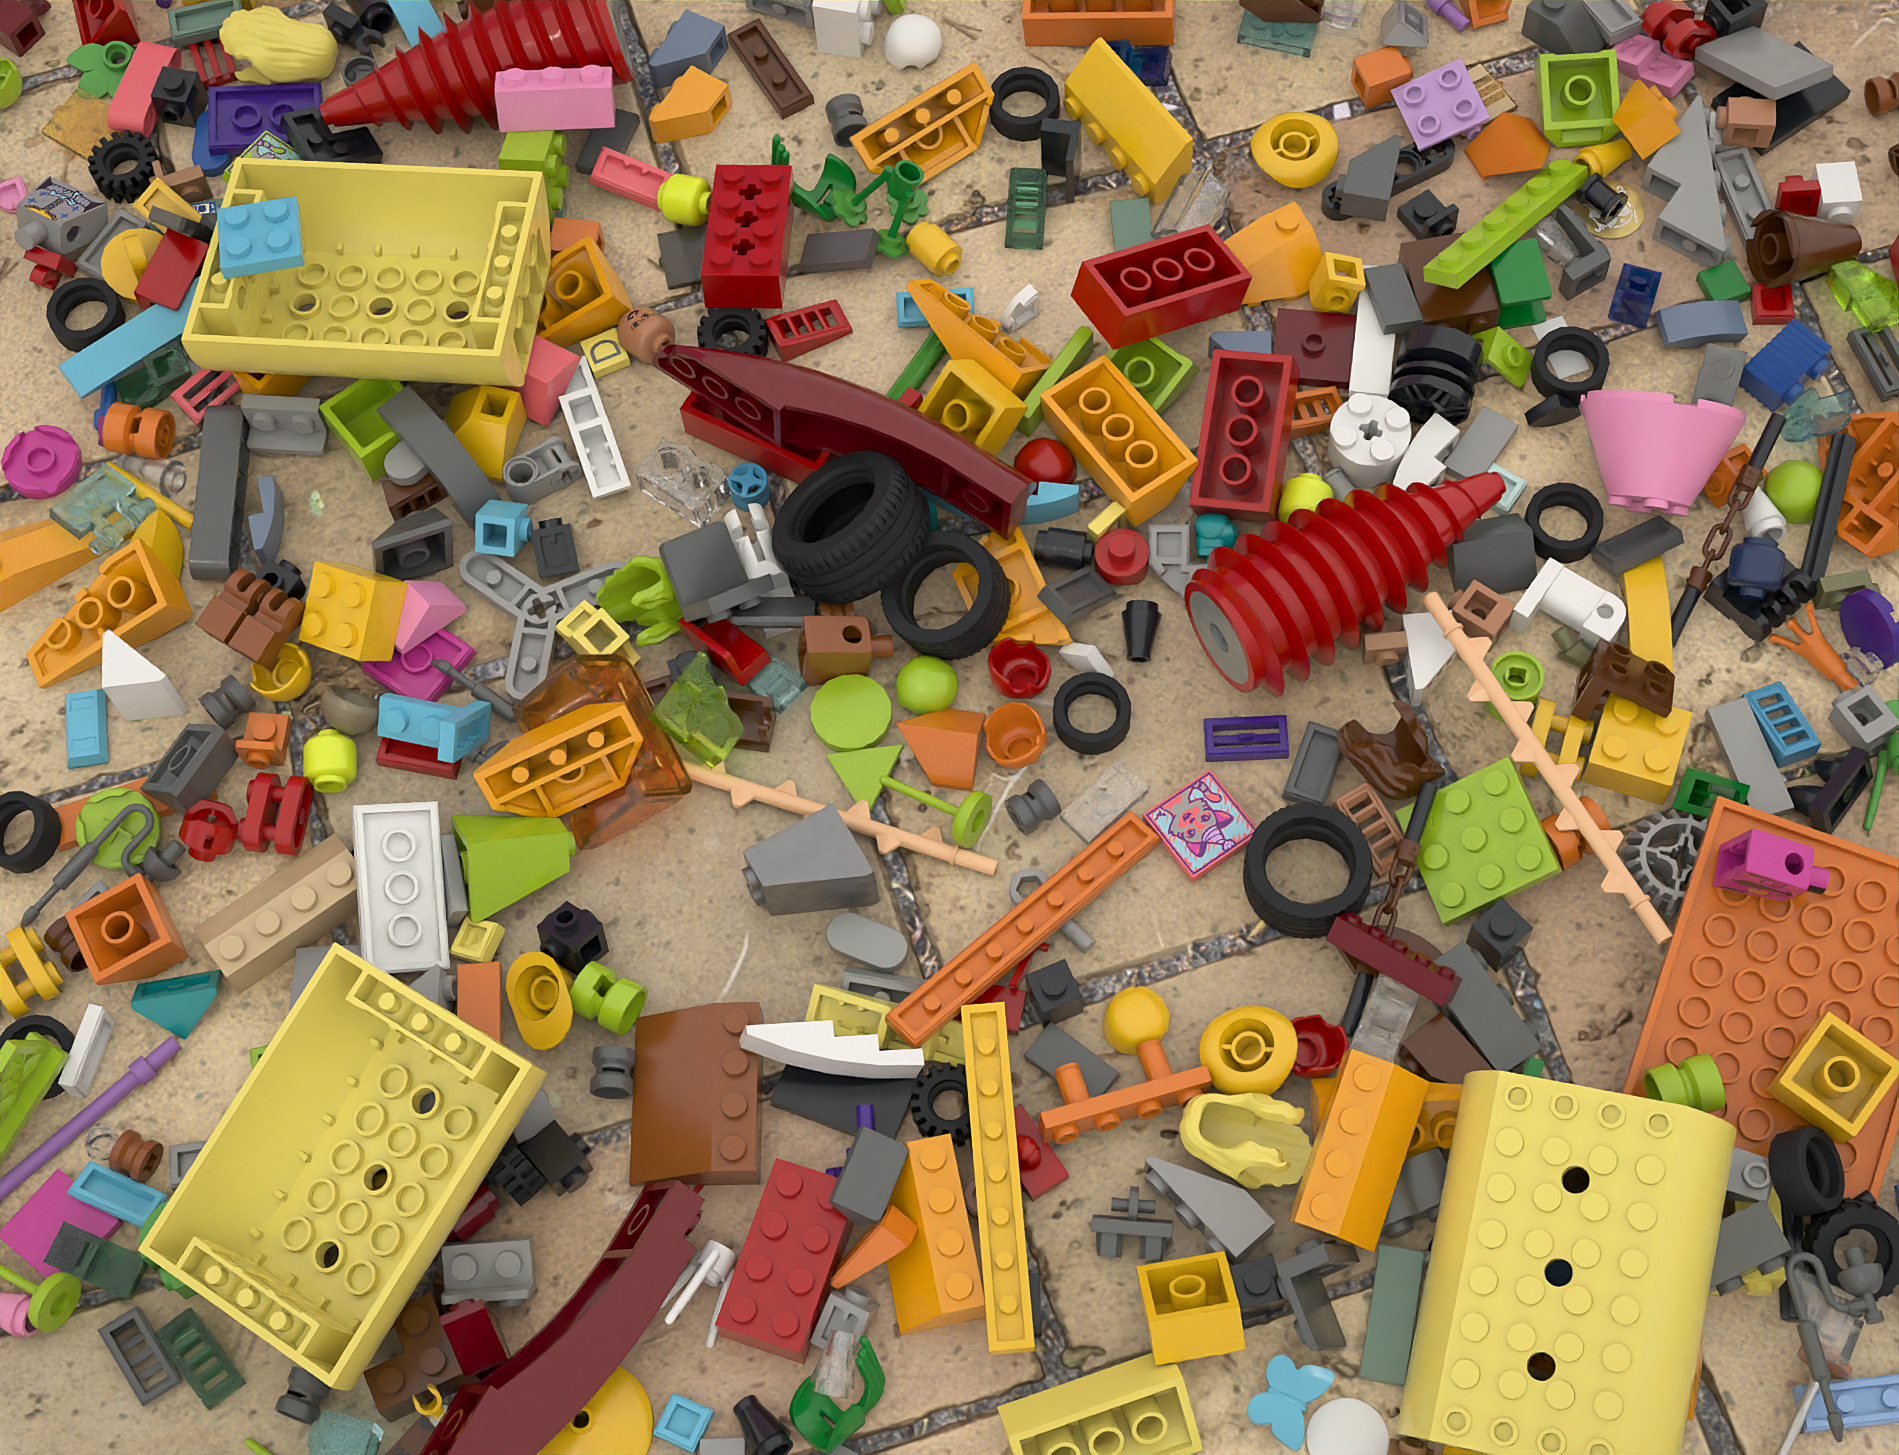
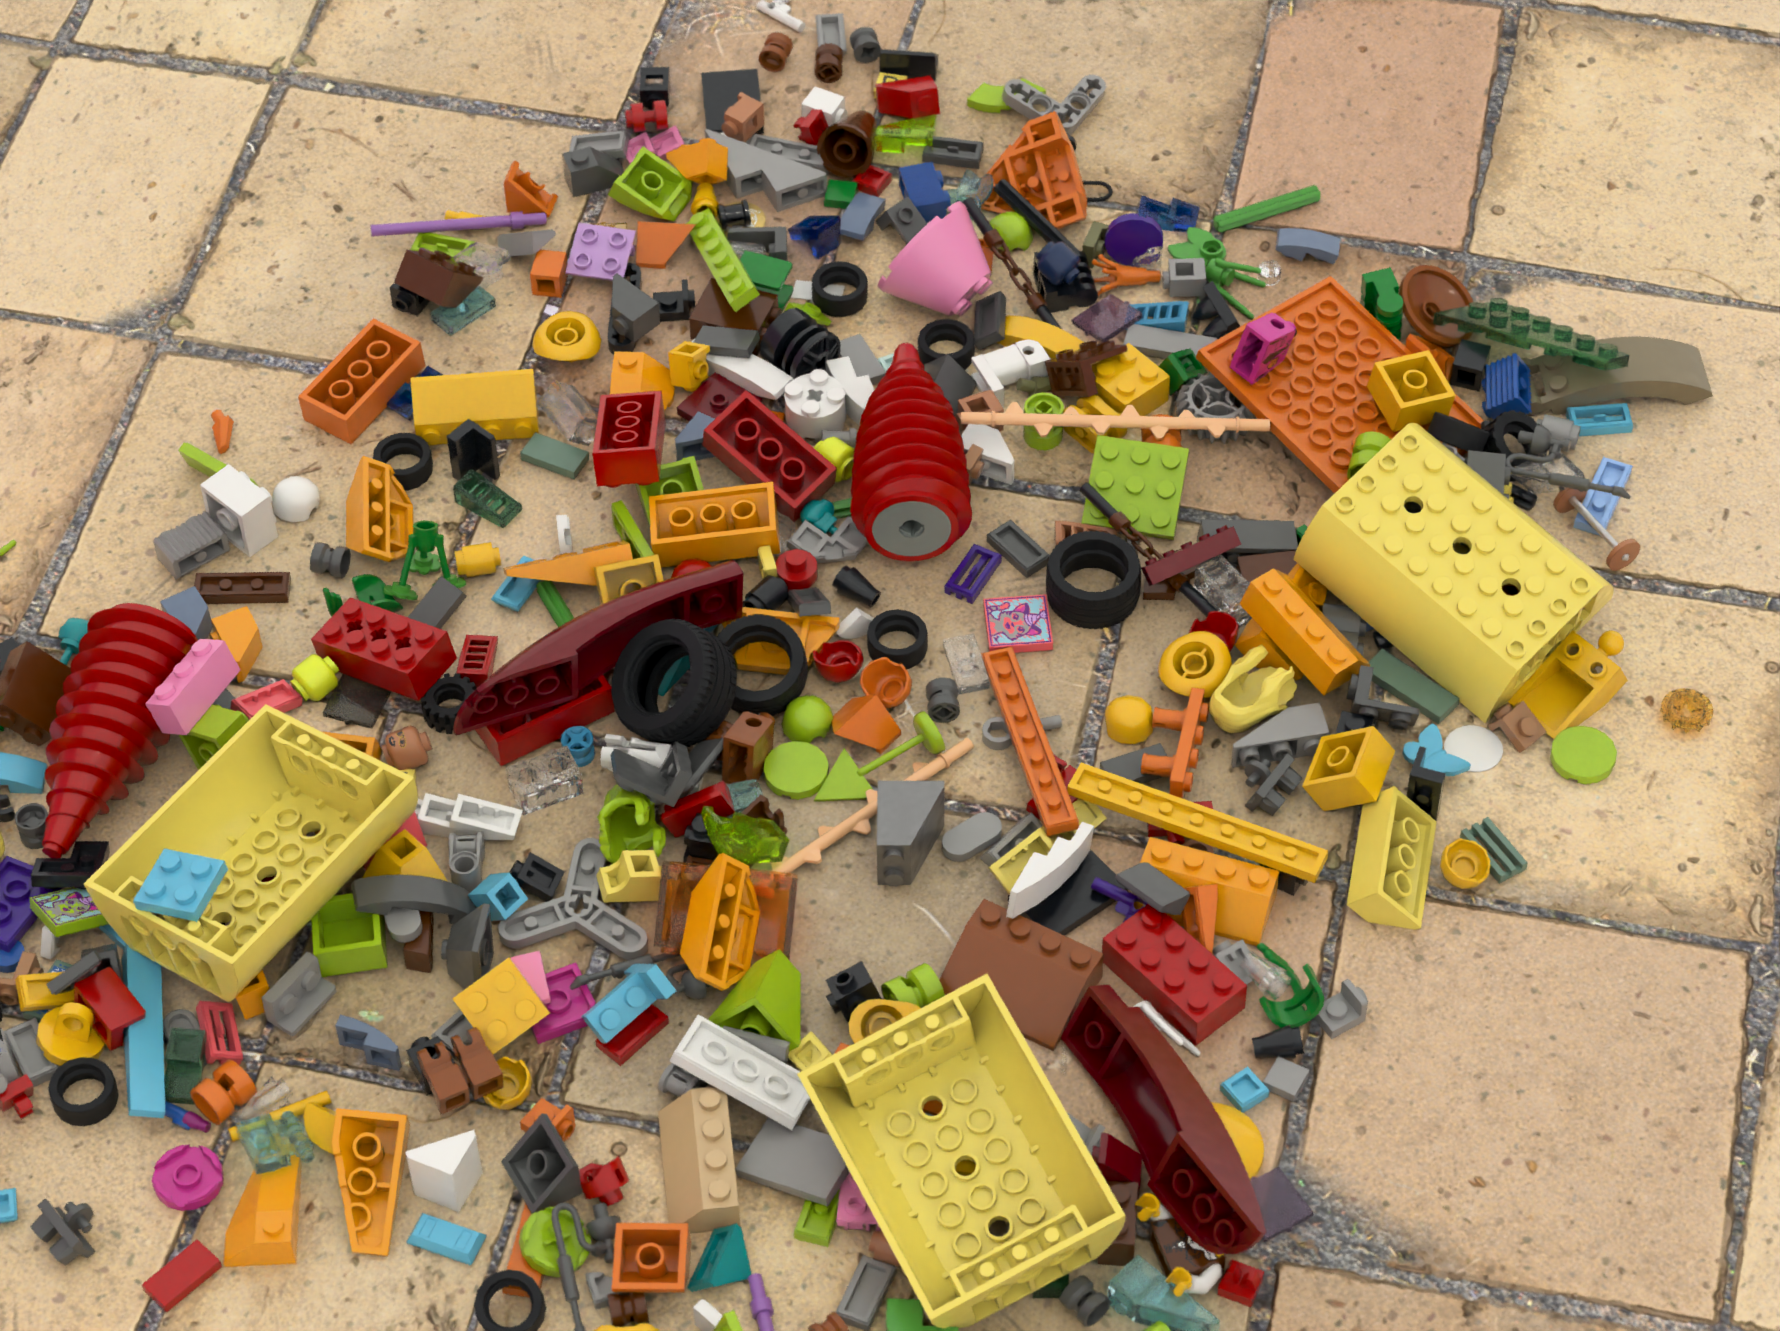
camera: 65 degrees left, 15 degrees down
dark grey beam [189,405,250,580] -> none
dark grey wheel [198,674,256,730] -> none
red brick [237,772,313,856] -> none
neon yellow head [303,729,357,793] -> none
dark tan piece [320,685,379,736] -> none
black tyre [910,1062,972,1147] -> none
black brick [1025,959,1083,1029] -> none
reddish brown hair [1336,699,1446,800] -> none
black brick [1466,898,1533,972] -> none
black tile [1524,394,1582,427] -> none
light grey tile [1695,26,1834,101] -> none
white cone [1738,486,1786,542] -> none
none -> piece [1072,294,1143,343]
none -> black panel [1407,746,1445,821]

